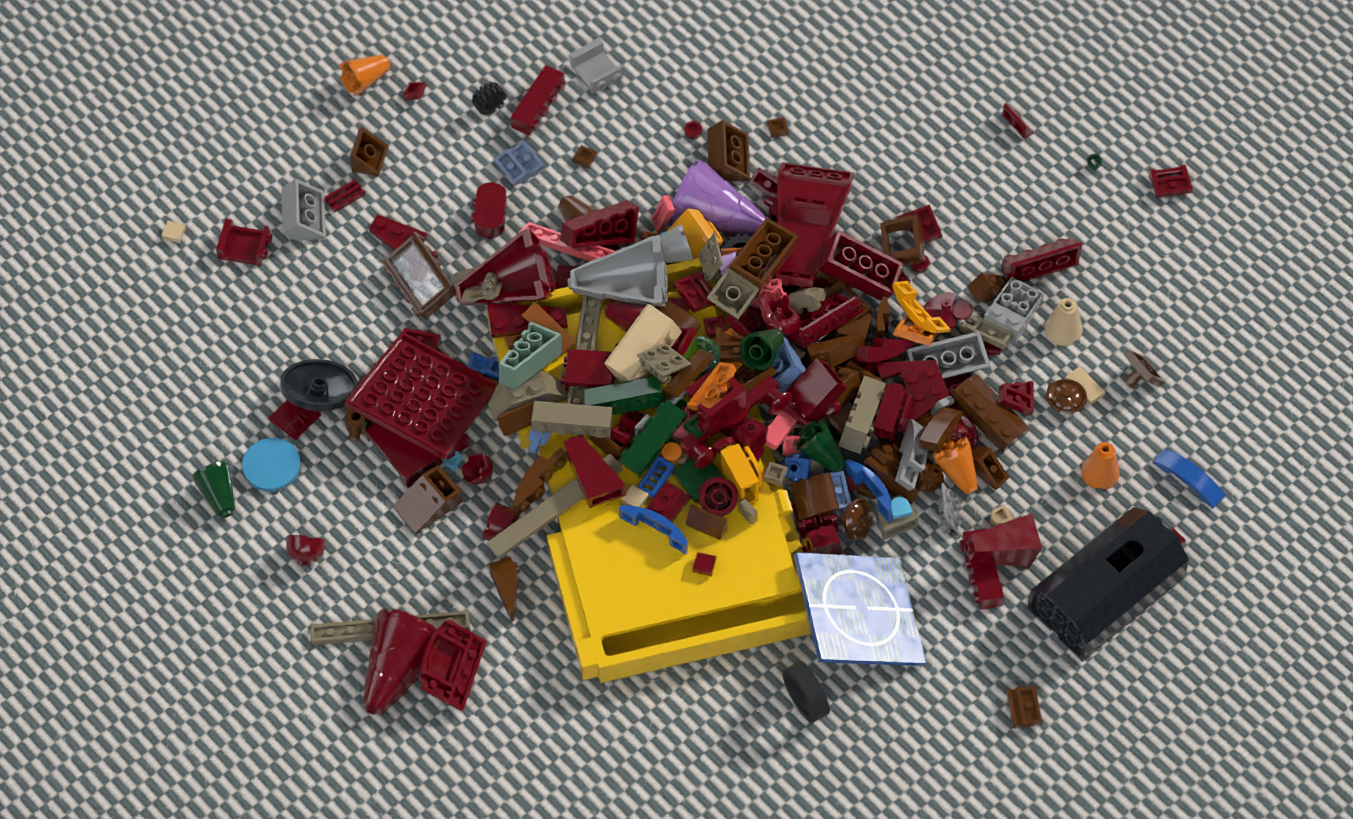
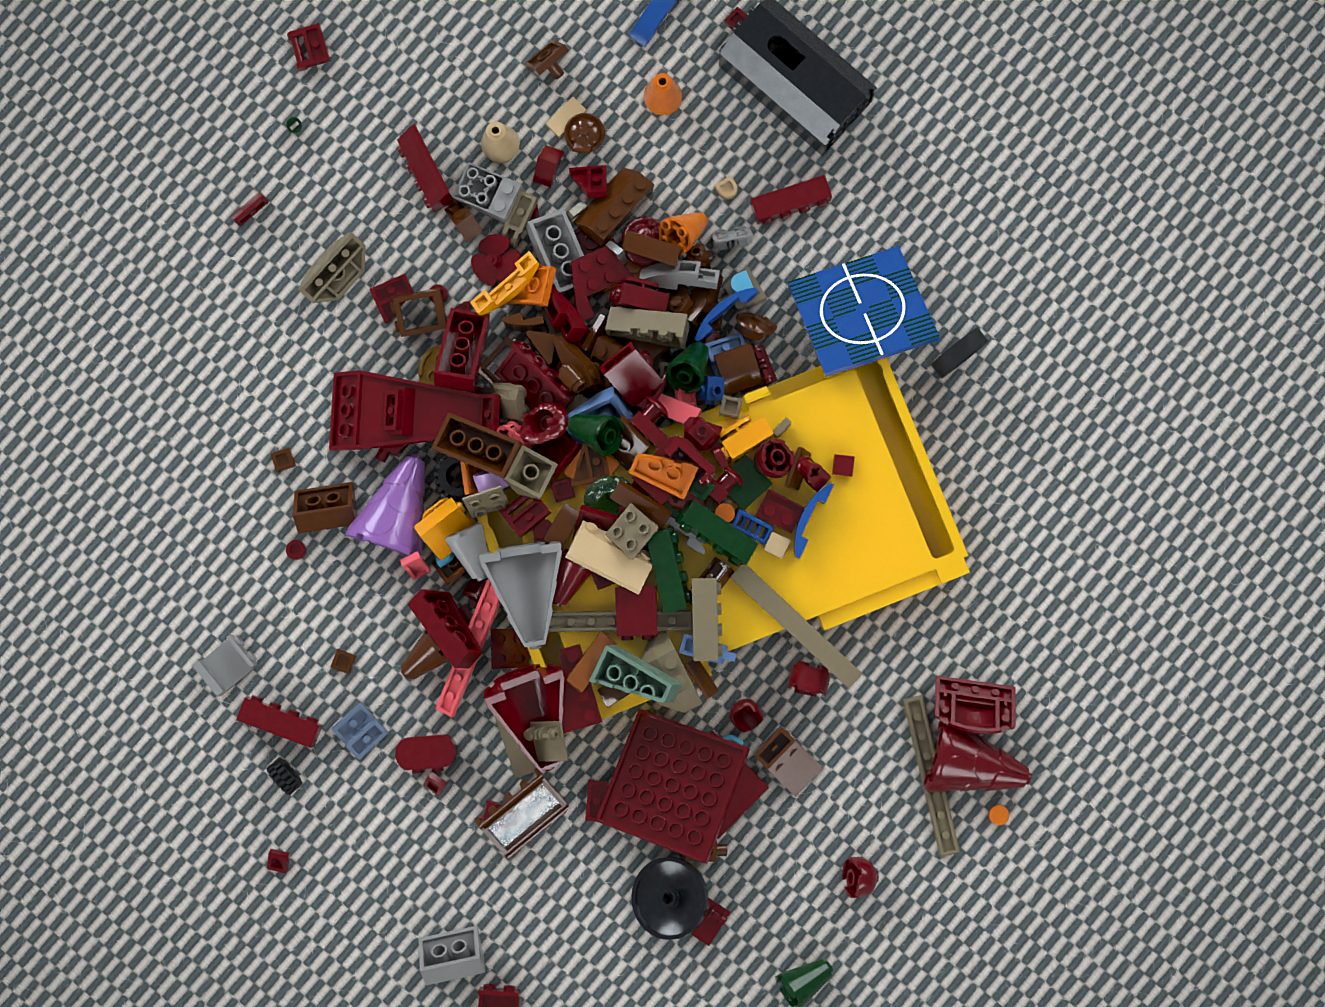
camera: 90 degrees left, 25 degrees up
dark azure tile [242,438,301,492] -> none
dark red tile [324,179,366,213] -> none
orange cone [339,55,391,96] -> none
reddish brown slope [350,127,389,176] -> none
dark red wing [369,214,427,264] -> none
blue slope [467,351,499,380] -> none
reddish brown slope [488,556,520,622] -> none
reddish brown slope [513,447,567,516] -> none
dark red slope [563,435,626,508] -> none
dark red slope [610,411,645,444] -> none
dark red slope [749,167,777,199] -> none
dark red torso [802,525,843,555] -> none
dark red slope [965,514,1042,568] -> none
reddish brown slope [972,446,1009,490] -> none
reddish brown plate [1006,685,1043,729] -> none
none -> dark tan wedge [298,232,366,303]
none -> dark red tile [423,771,447,796]
none -> dark red slope [533,145,564,188]
none -> reddish brown brick [558,364,587,394]
none -> tile [566,201,587,221]
none -> dark red piece [796,455,831,492]
none -> orange tile [988,805,1009,825]

